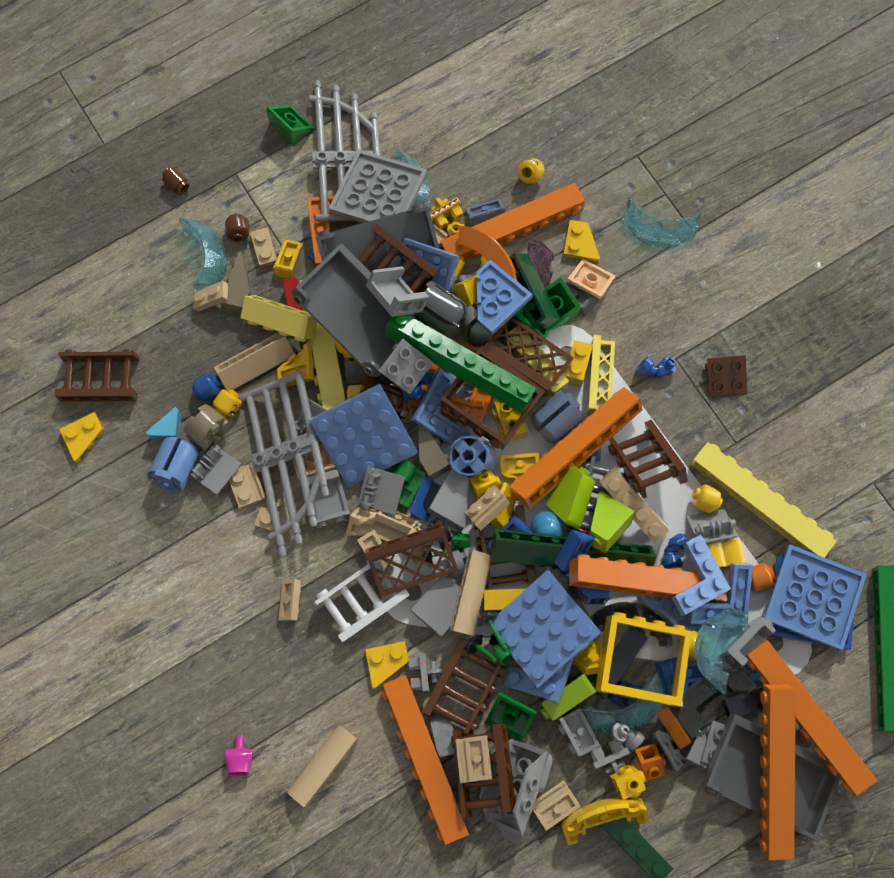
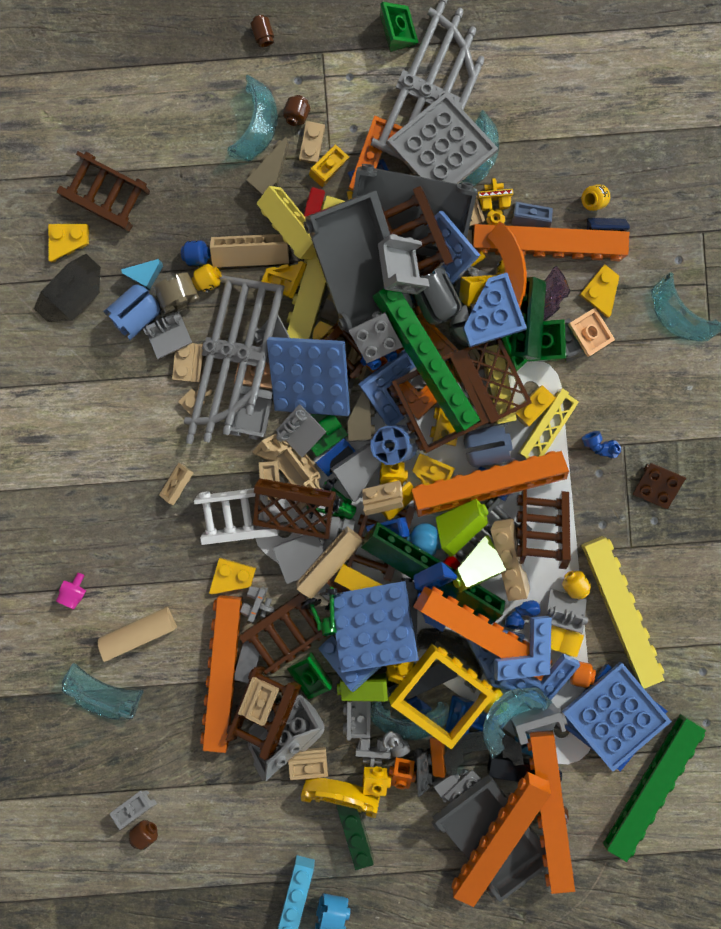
camera: 30 degrees right, 15 degrees up
tan plate [193,281,228,312] -> none
none -> clear smoke wedge [34,254,101,322]
none -> clear light blue windscreen [62,663,144,720]
none -> dark blue slope [587,218,630,231]

